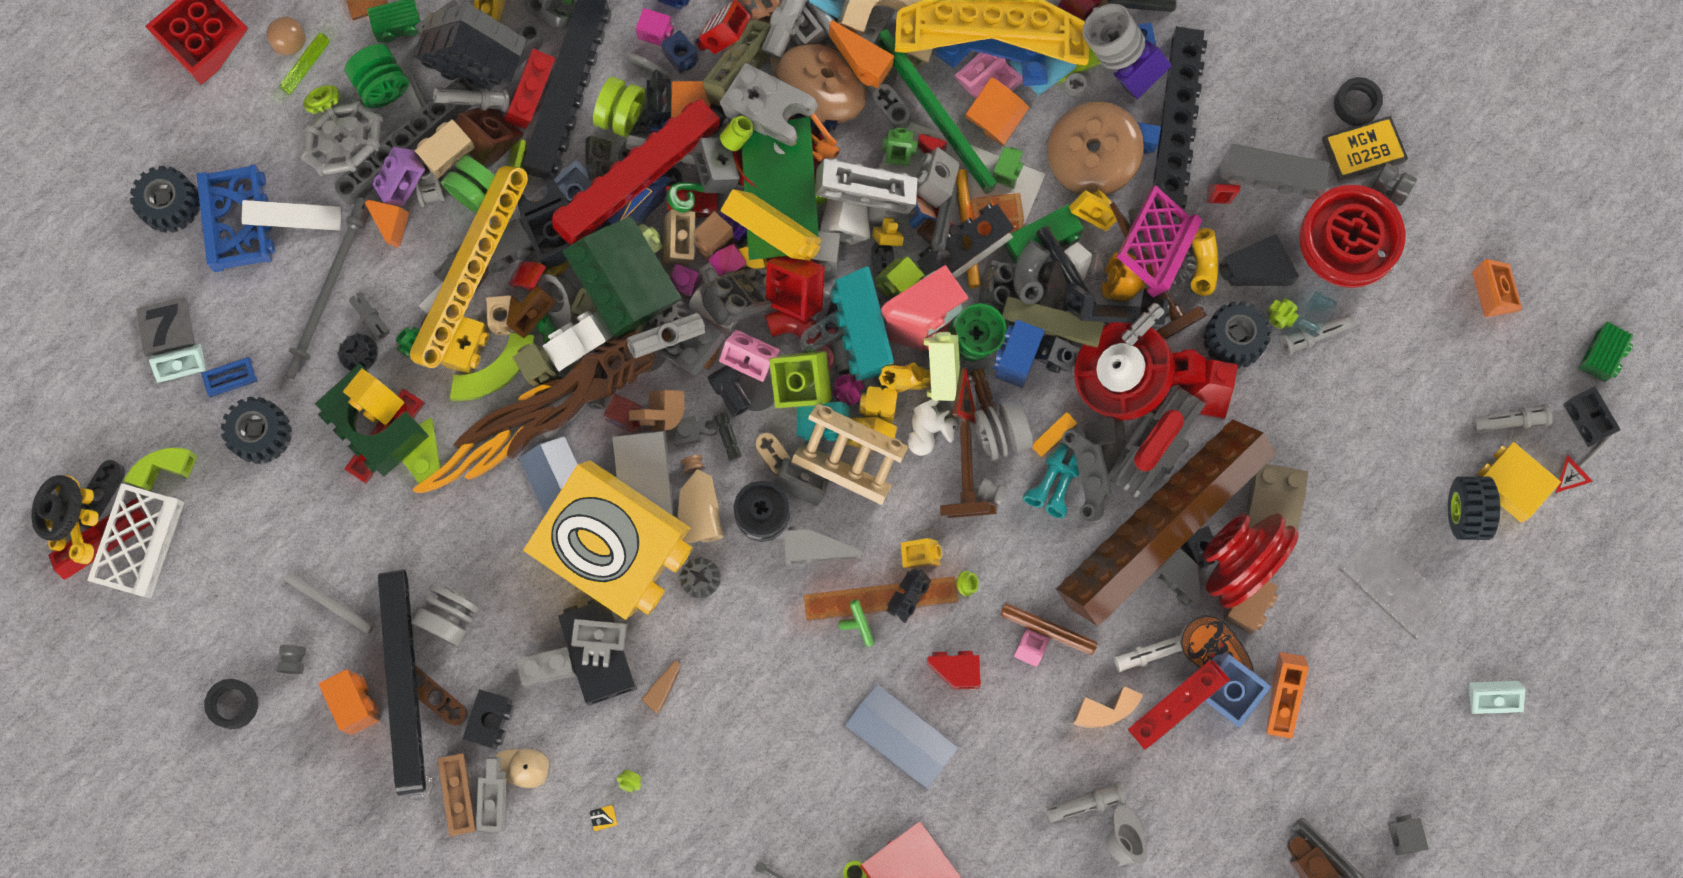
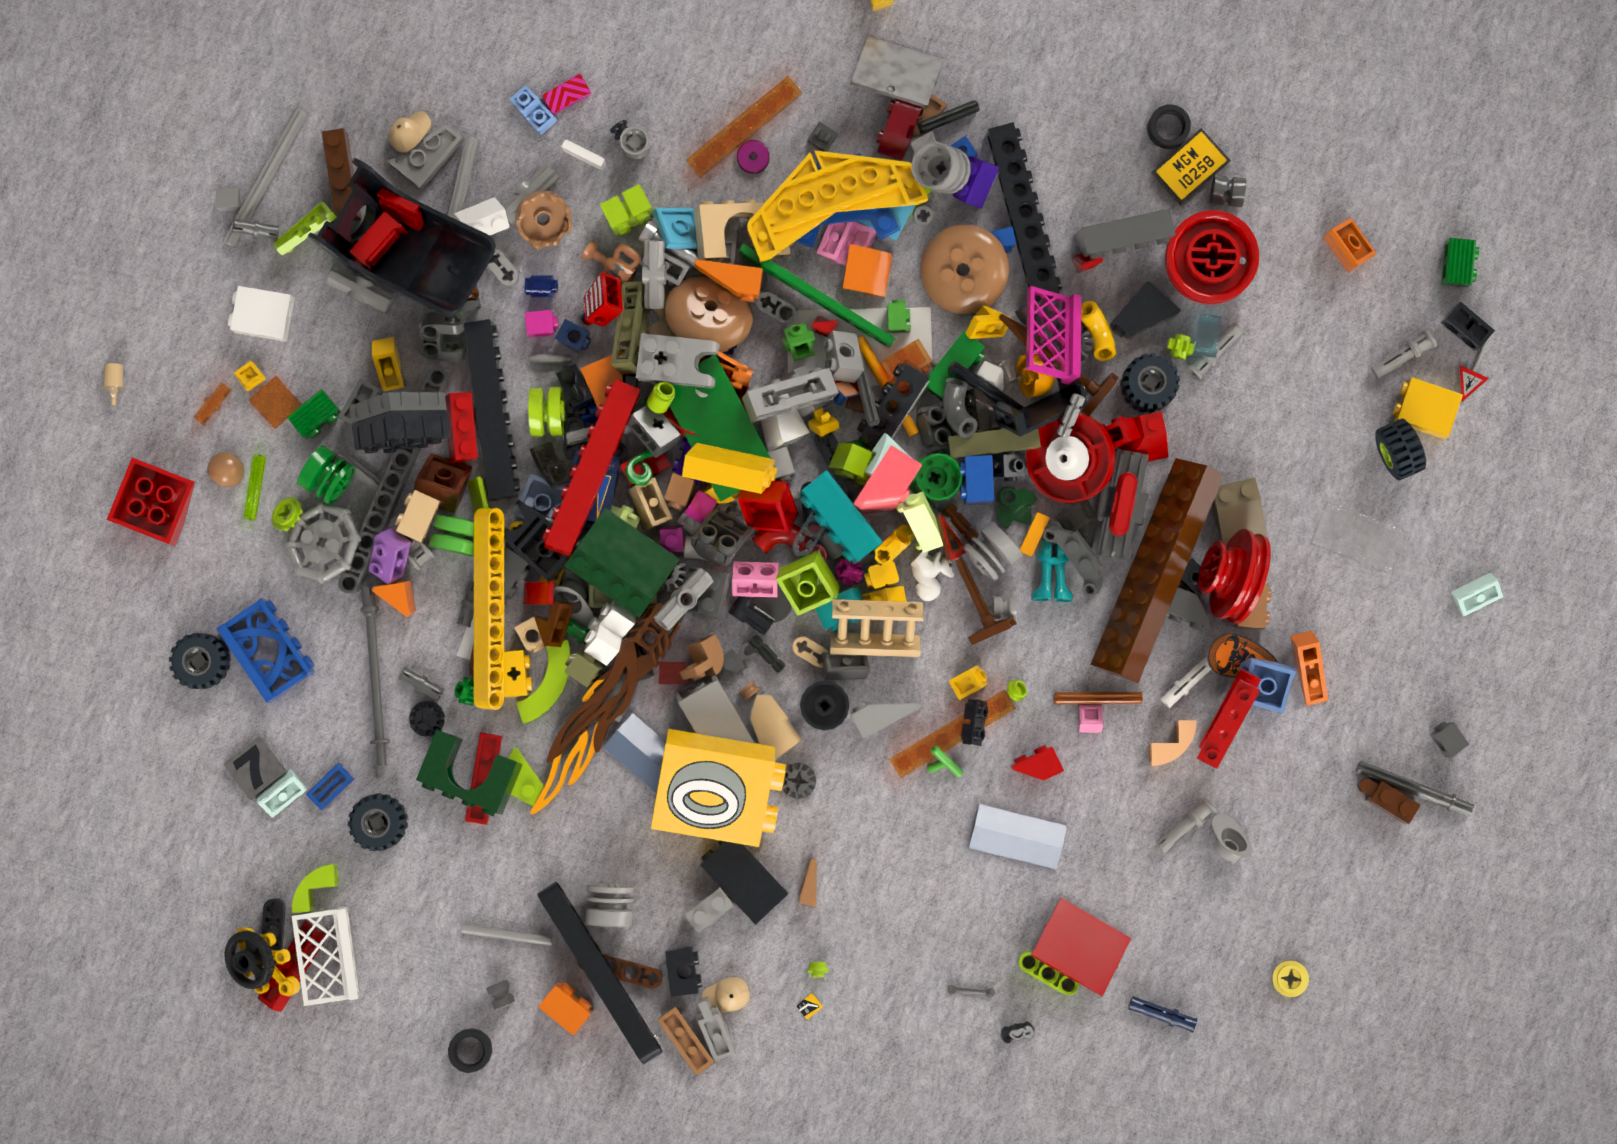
camera: 20 degrees left, 10 degrees up
white sticker [242,200,341,230] -> none
yellow brick [343,368,405,426] -> none
light grey pin [433,87,509,112] -> none
light grey hinge [571,619,627,667] -> none
none -> dark green plate [996,486,1037,528]

